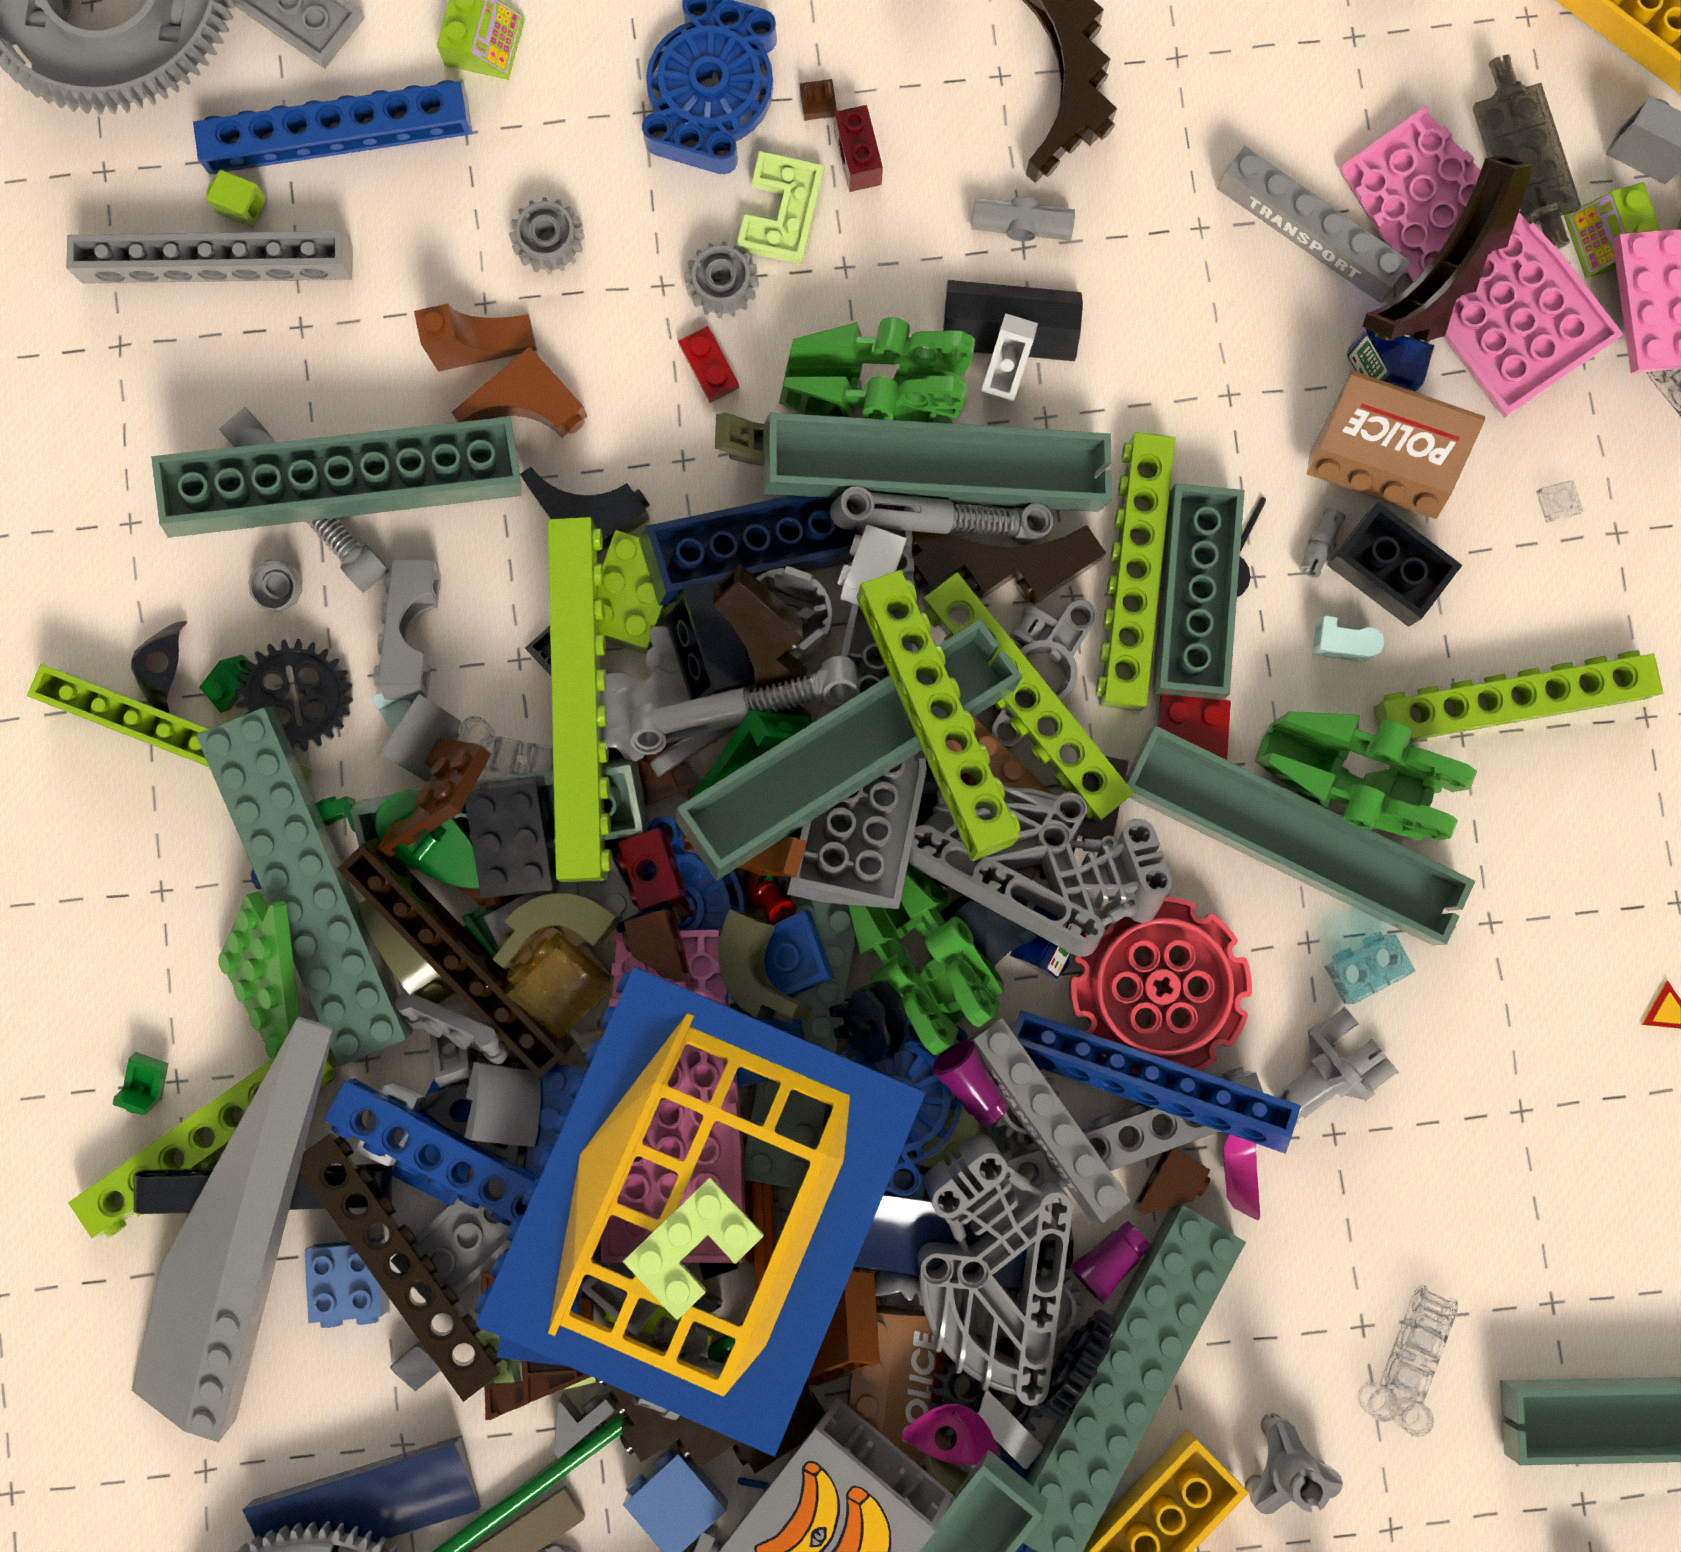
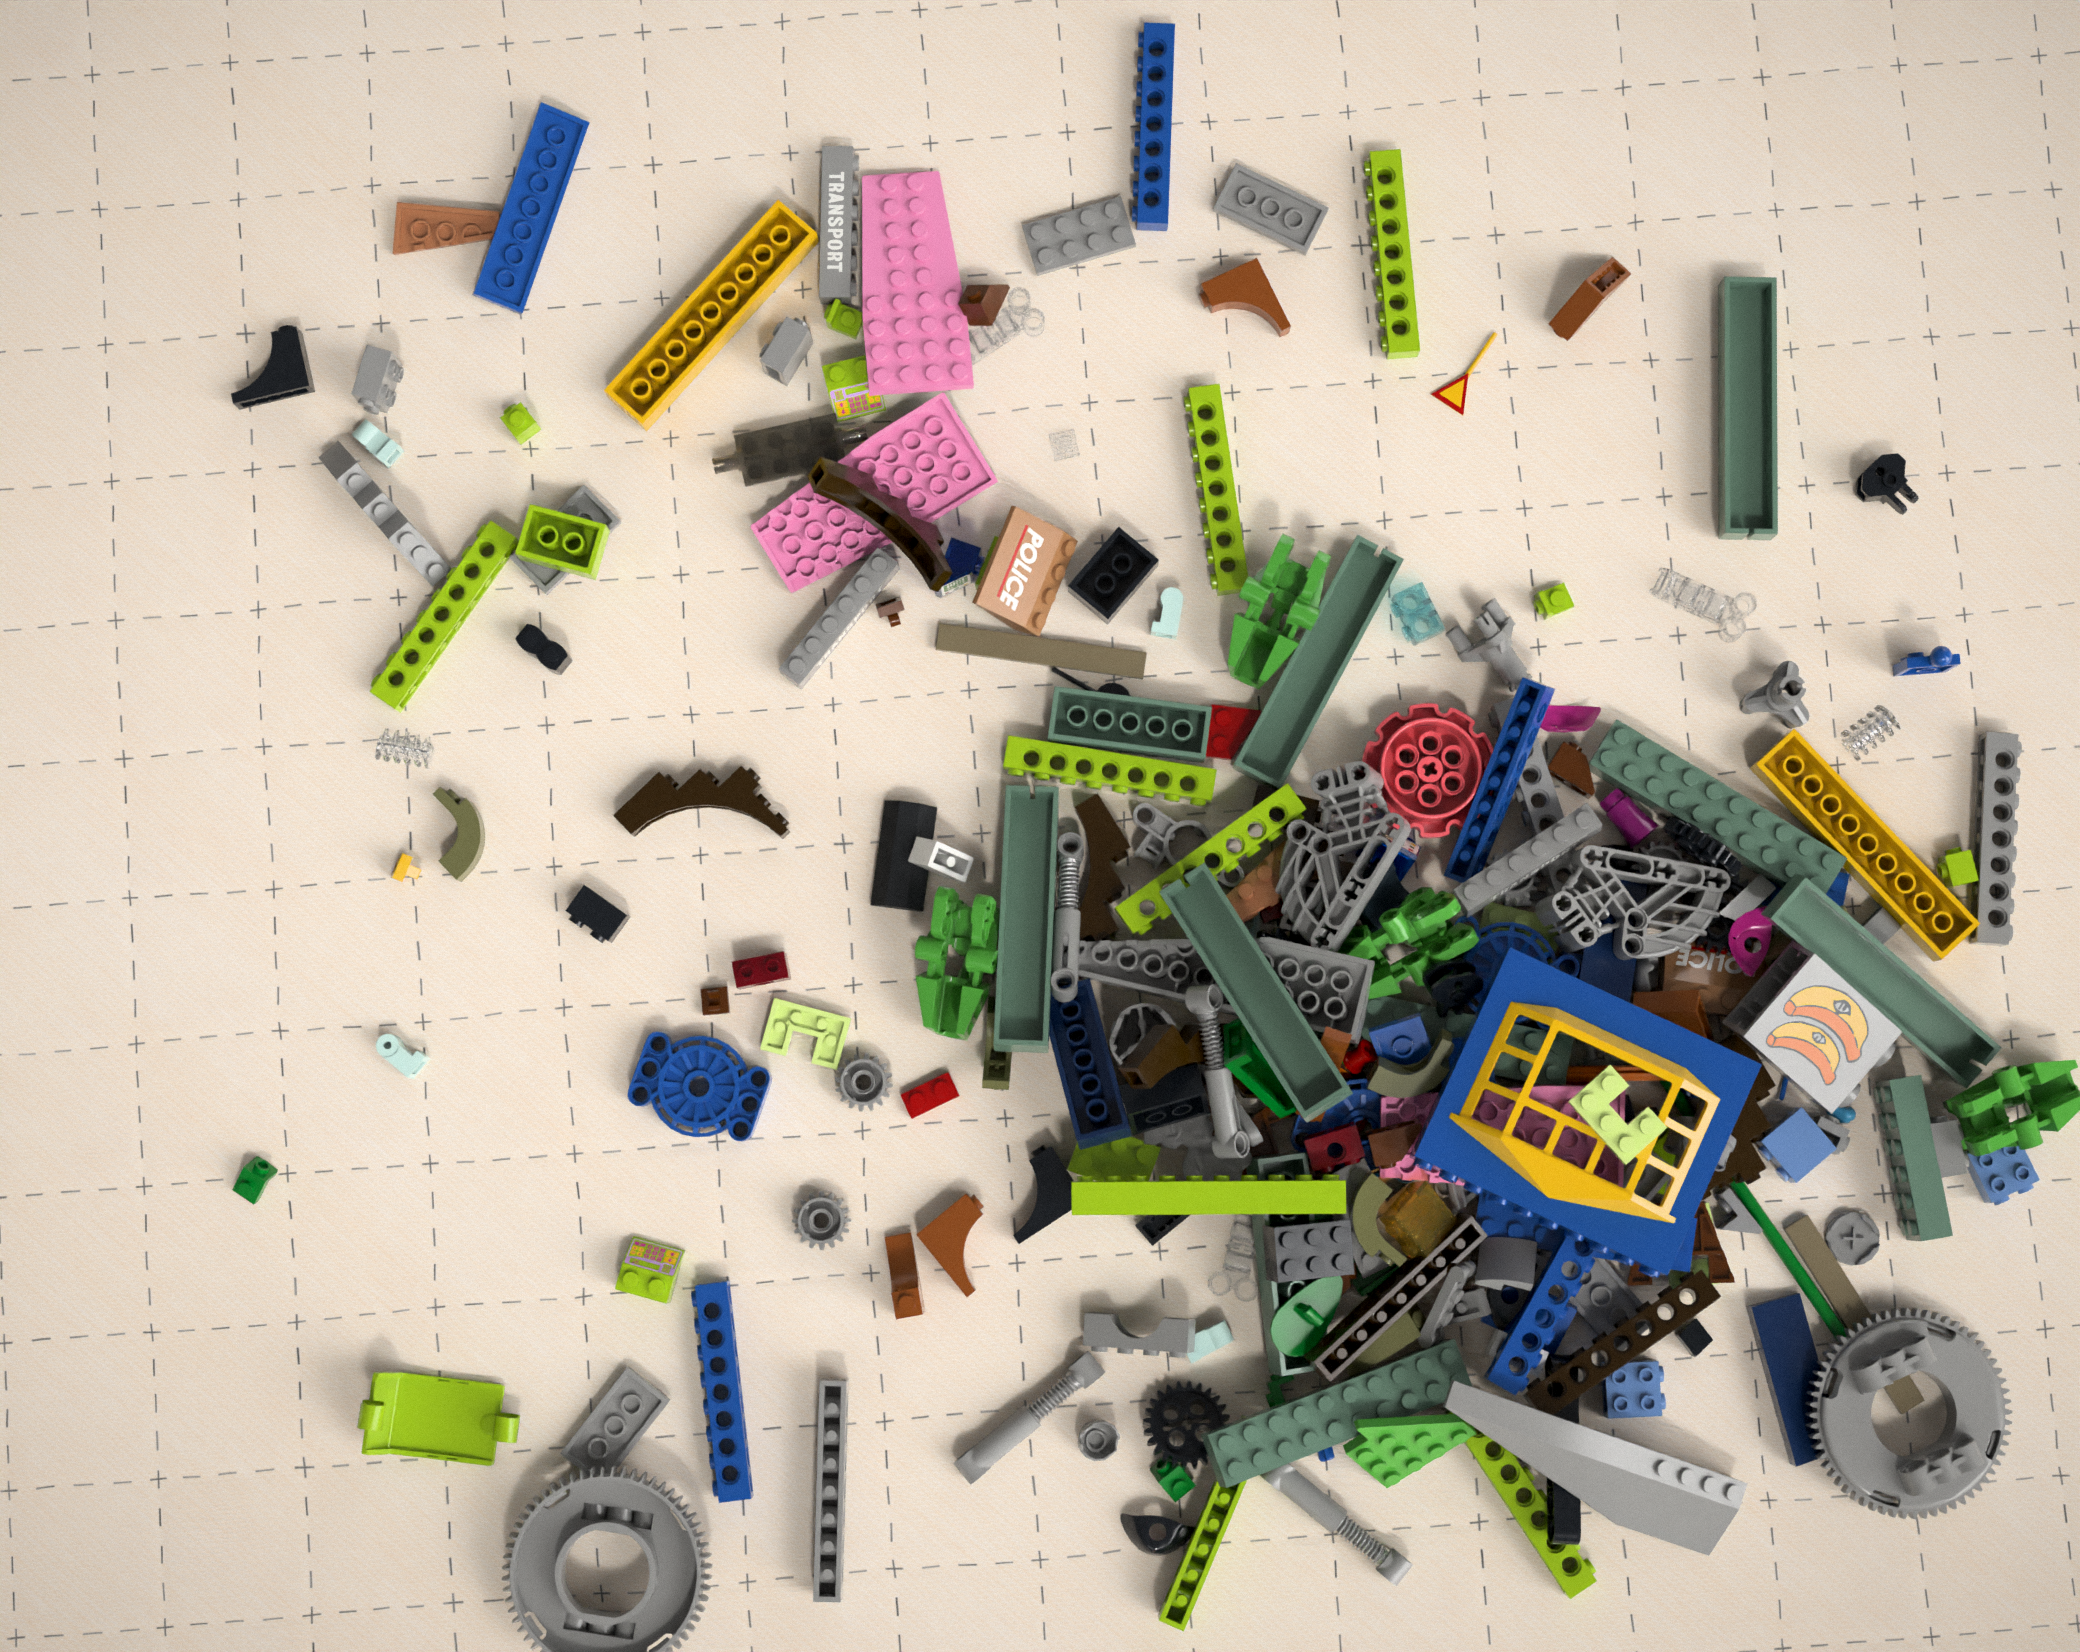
camera: 80 degrees left, 0 degrees up
green bracket [112,1052,169,1115] -> none
sand green brick [151,417,521,538] -> none
lime brick [206,169,267,228] -> none
reddish brown wing [377,738,492,858] -> none
light grey slope [380,694,466,782] -> none
white brick [837,524,907,606] -> none
lime brick [856,570,1020,862] -> none
magenta plant [931,1040,1008,1126] -> none
light grey piece [971,197,1075,242] -> none
light grey pin [1299,508,1346,578] -> none
none -> reddish brown tile [875,596,905,627]
none -> dark tan tile [936,624,1147,680]
none -> light grey piece [1260,1463,1413,1586]
none -> lime bracket [1533,583,1574,620]

